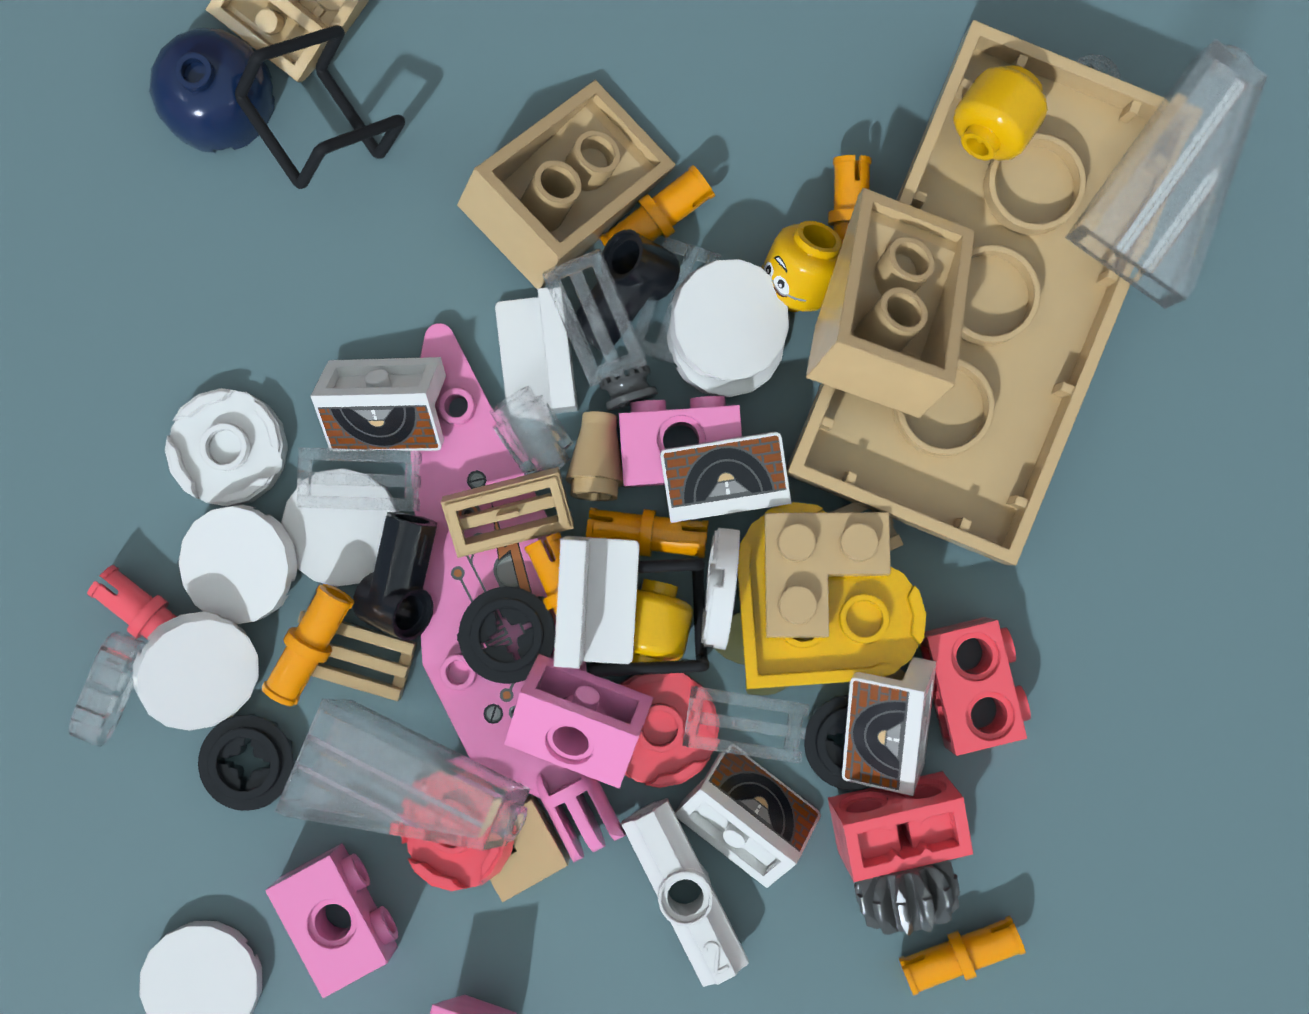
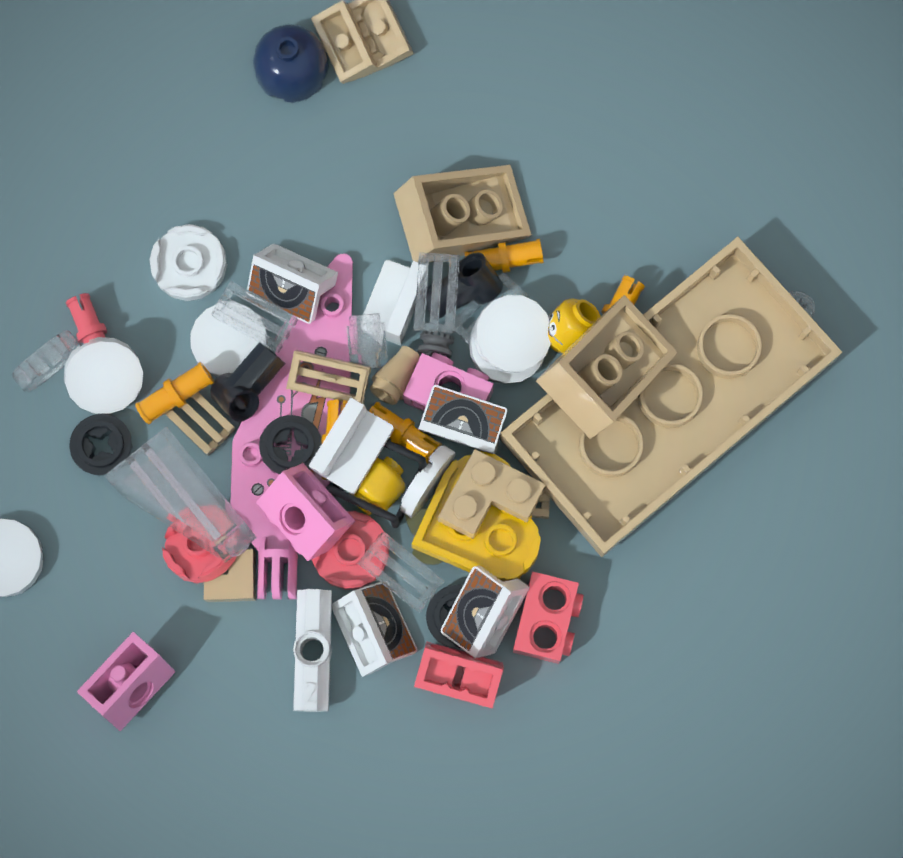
camera: 30 degrees right, 10 degrees down
white tile [178,504,298,624] -> none
black piece [235,25,405,189] -> none
bright pink brick [265,843,398,998] -> none
dark grey gear [854,860,960,936] -> none
light orange pin [899,915,1026,996] -> none
yellow head [953,65,1048,160] -> none
clear slope [1065,39,1268,309] -> none

